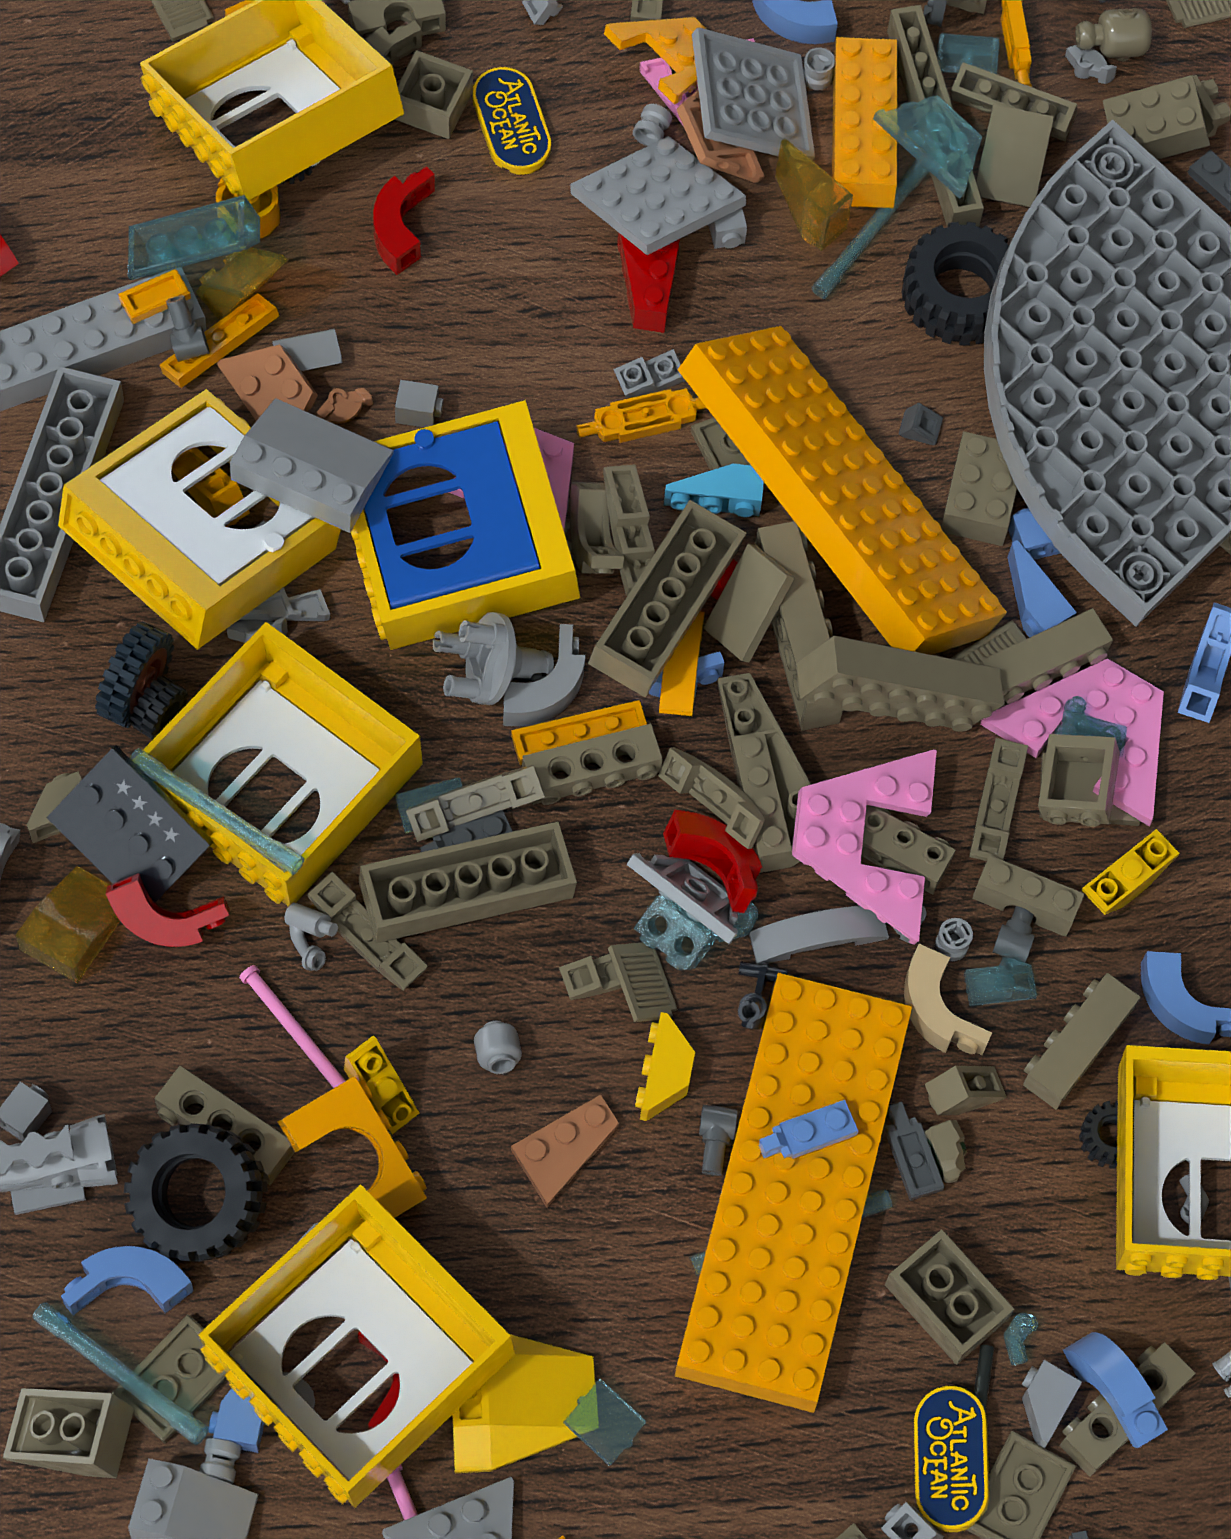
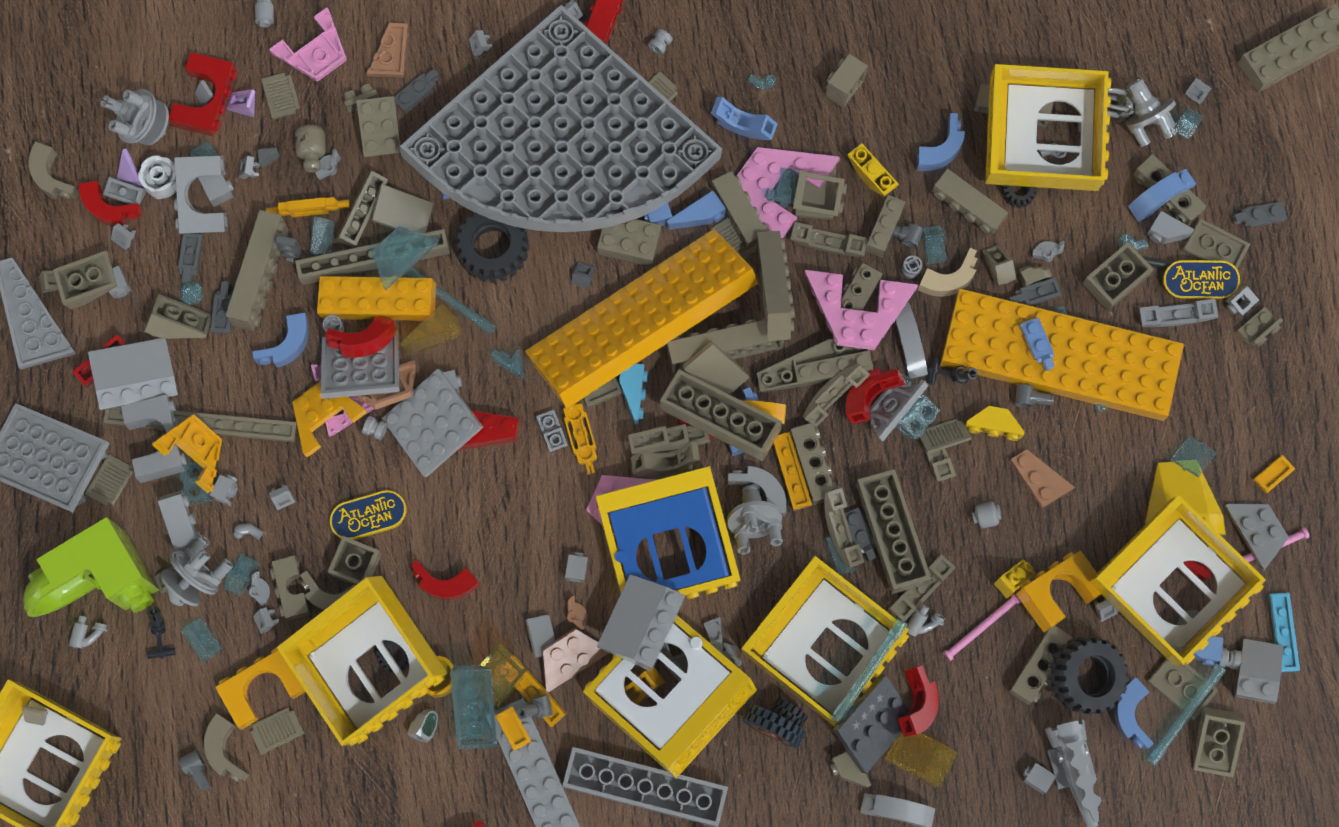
camera: 85 degrees left, 10 degrees up
none -> red arch [325,316,396,358]
none -> light grey rock [408,709,438,742]
none -> clear light blue slope [490,348,525,381]
none -> light grey piece [1032,241,1065,262]
none -> light grey slope [1139,299,1218,327]

